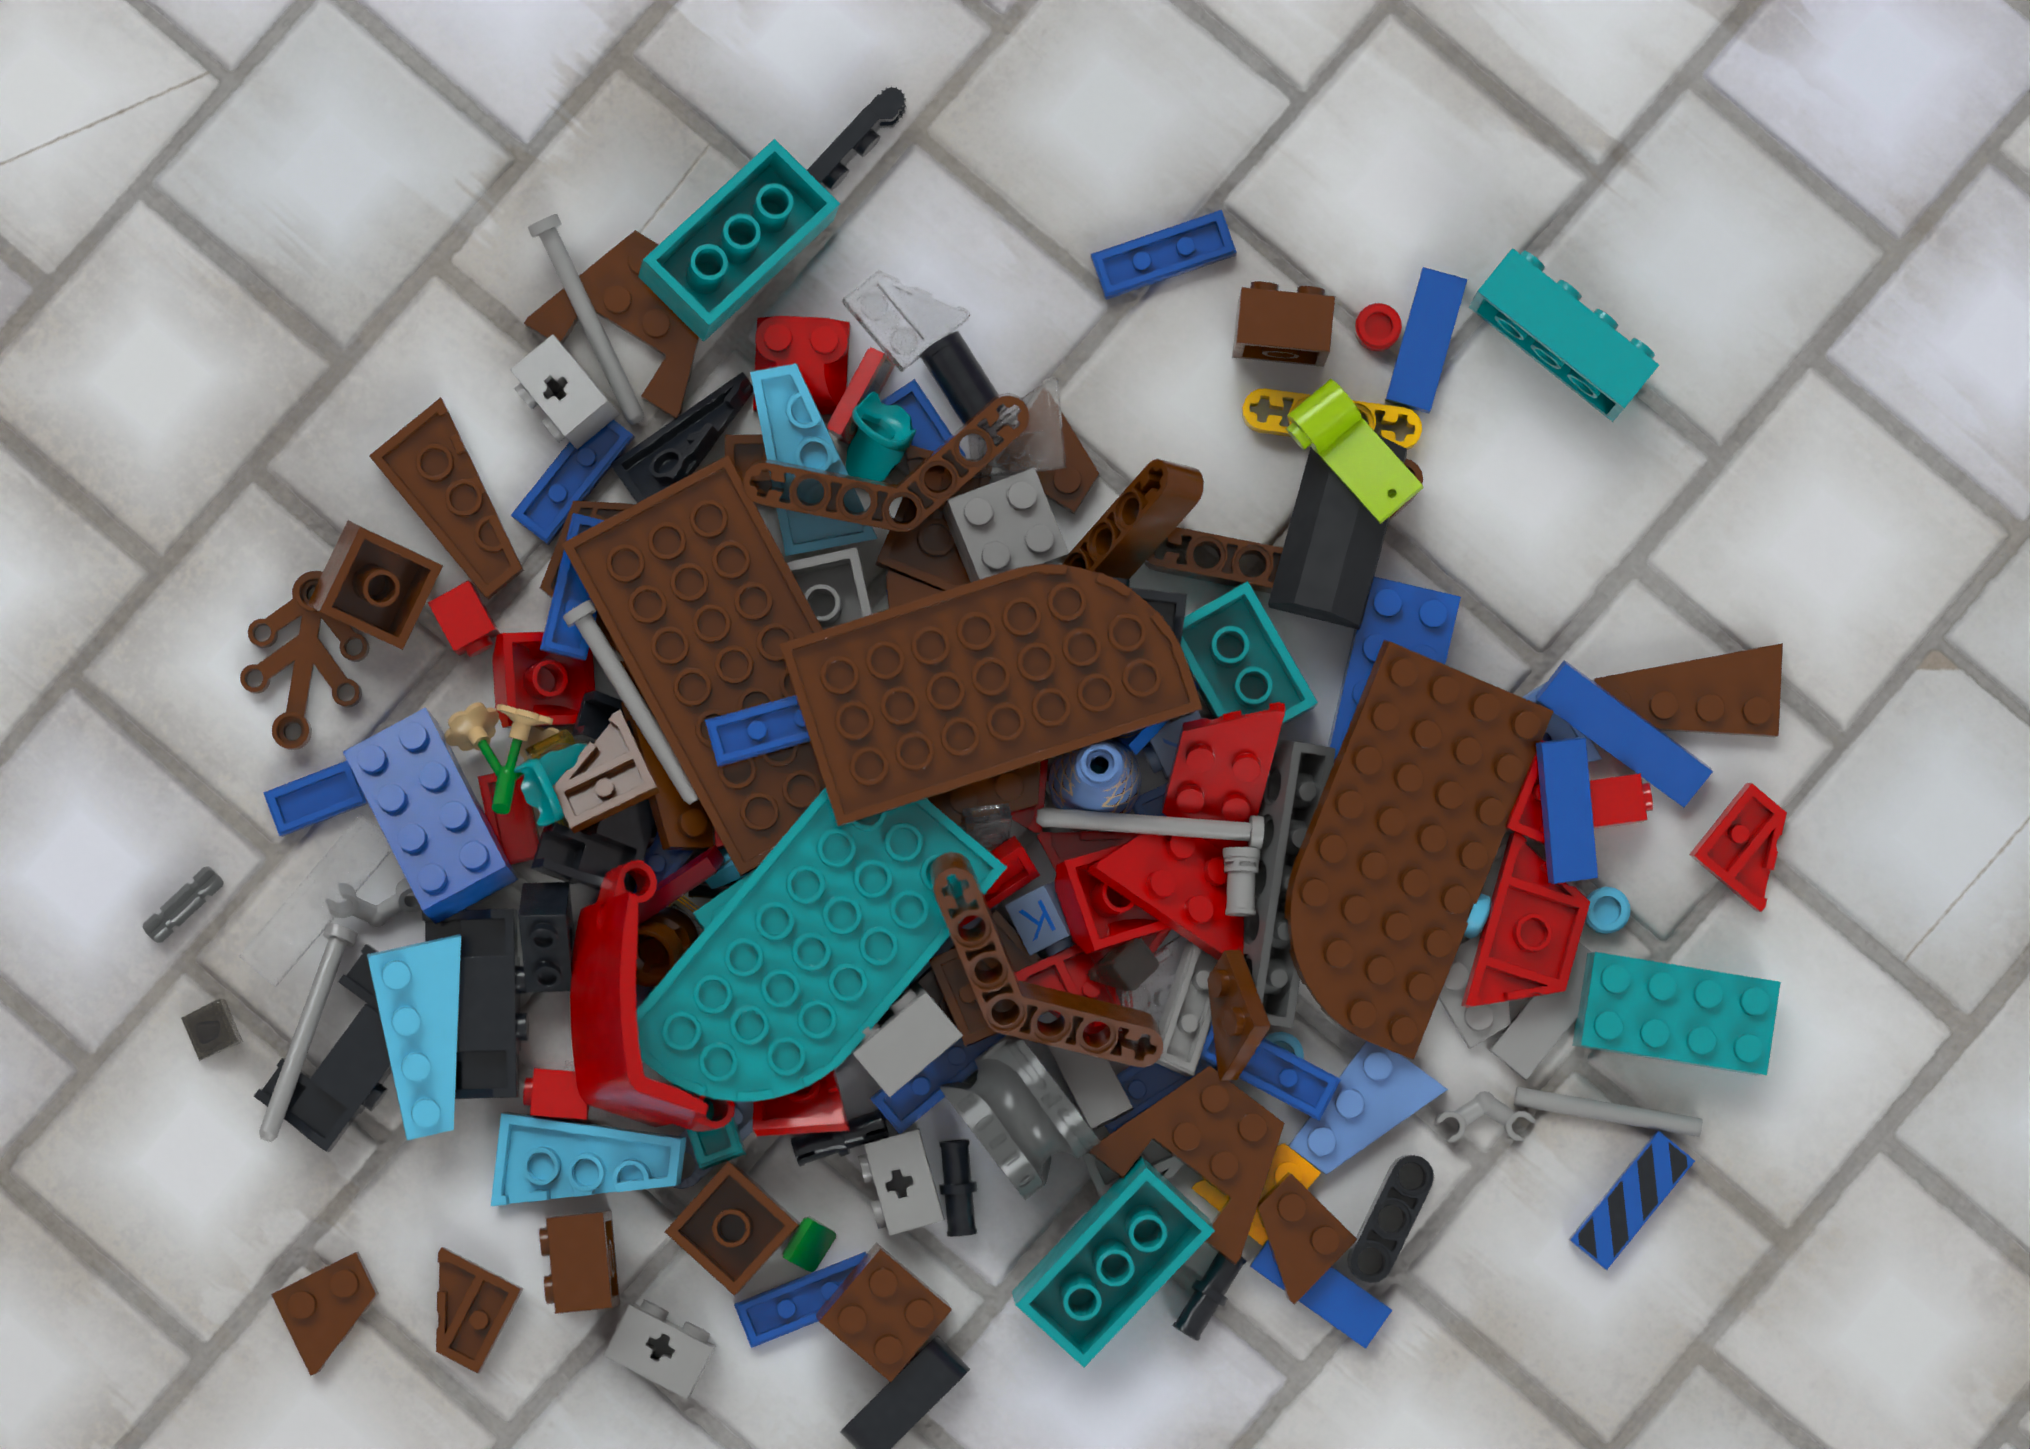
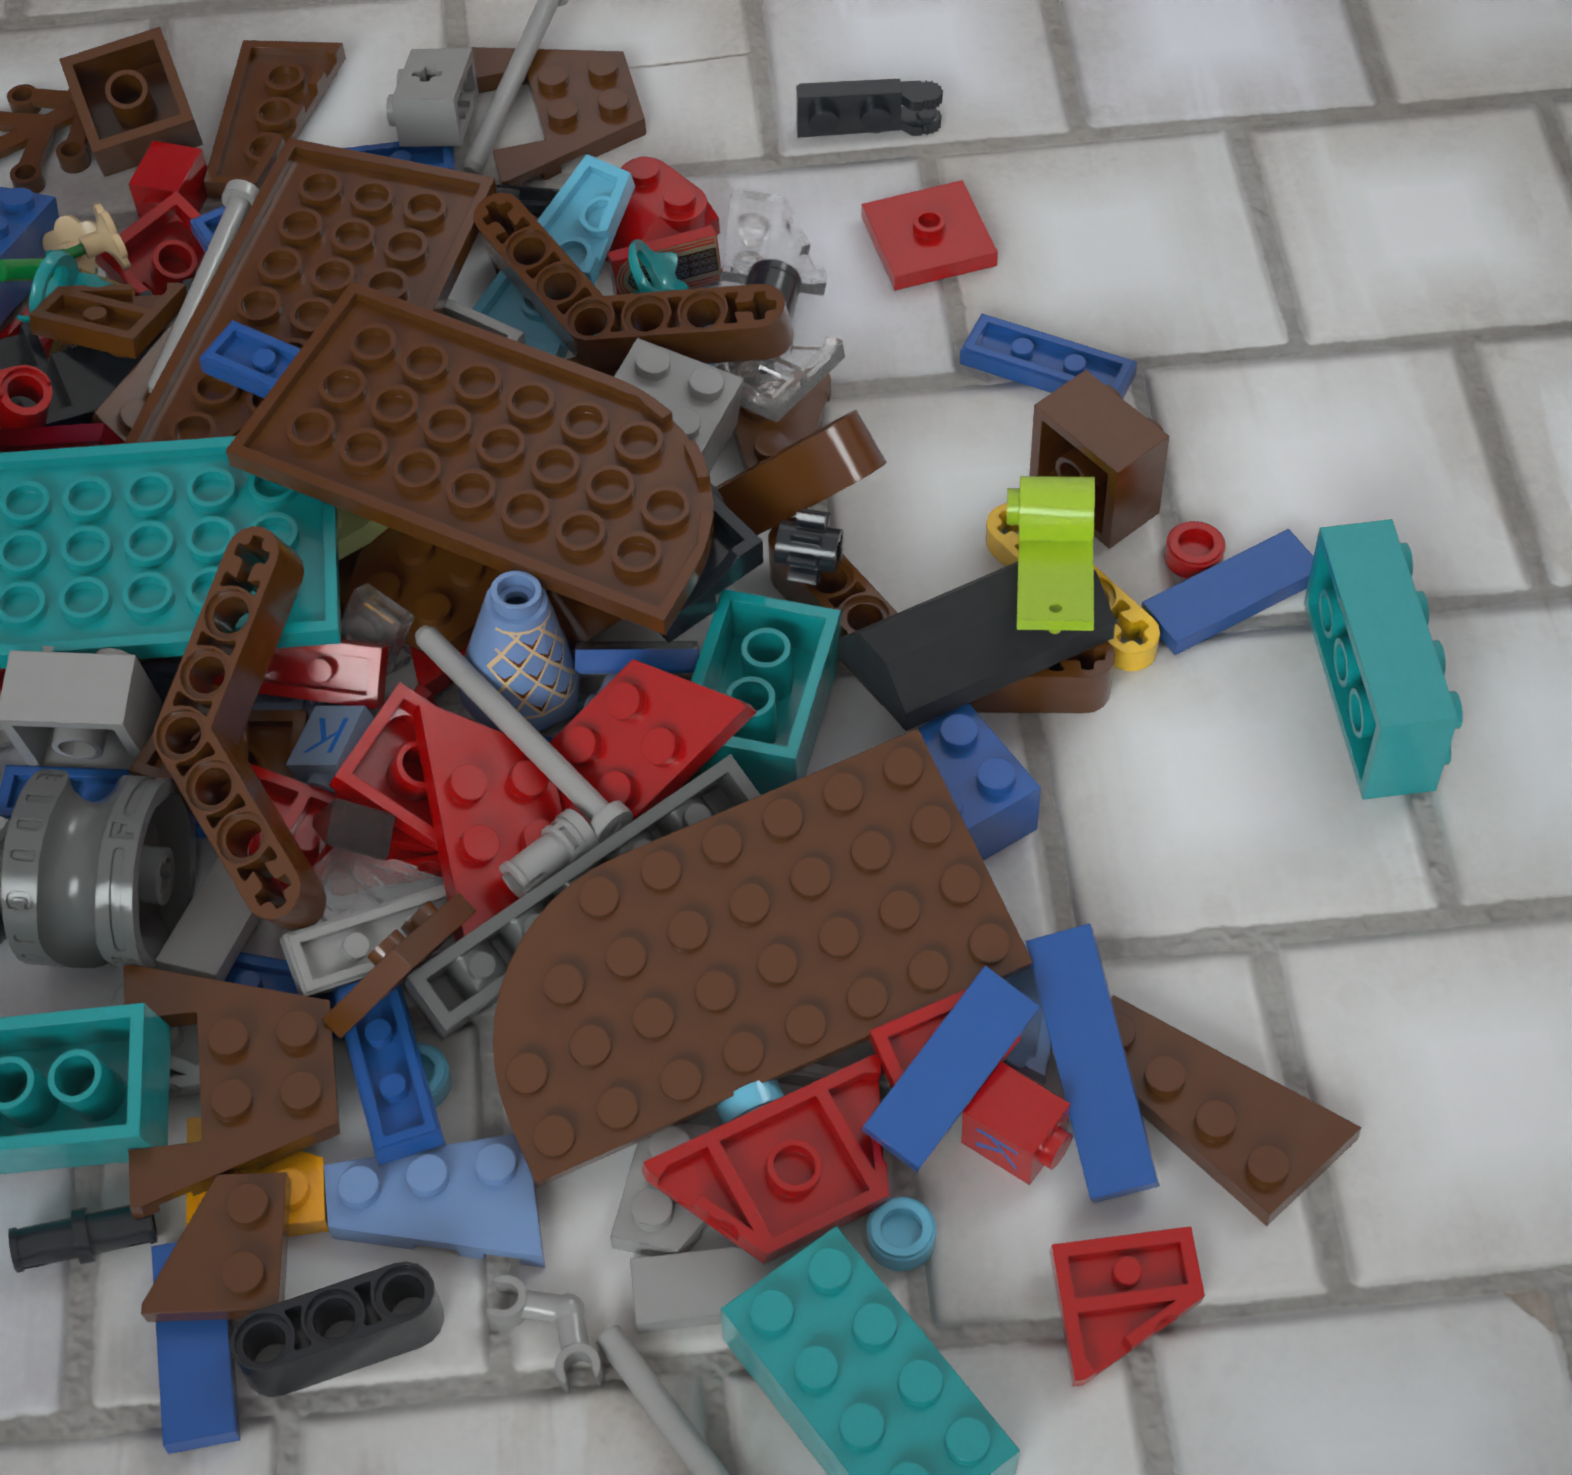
camera: 45 degrees right, 30 degrees down
teal brick [638,138,840,342] -> none
none -> black gear [774,508,844,586]
none -> red plate [861,180,998,291]

